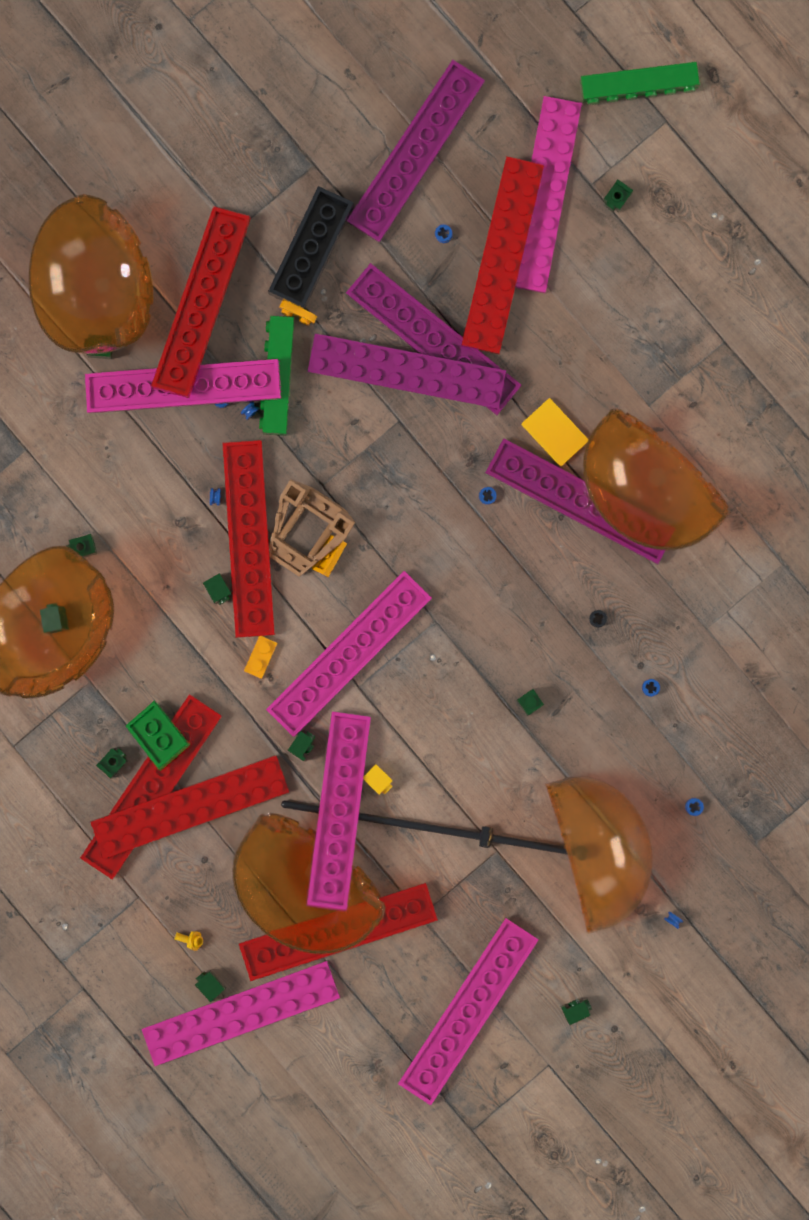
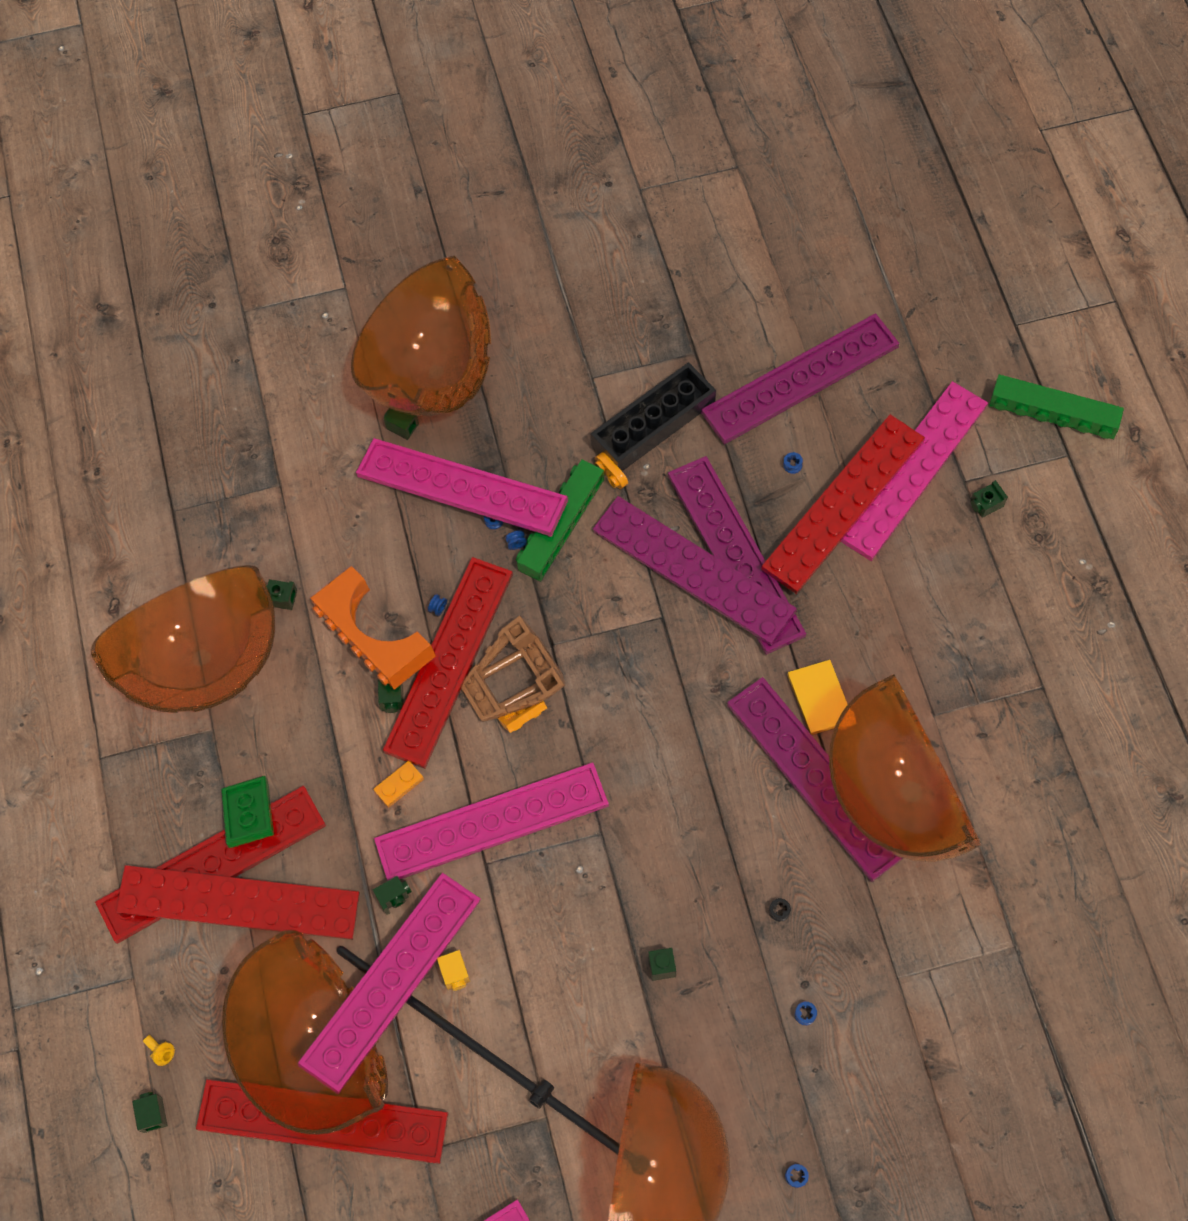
camera: 30 degrees right, 20 degrees down
dark green brick [40,603,69,634] -> none
dark green brick [96,748,128,779] -> none
dark pink plate [141,961,340,1066] -> none
red plate [151,206,251,398] -> none
blue bush [479,487,497,505] -> none
none -> orange arch [310,566,436,690]

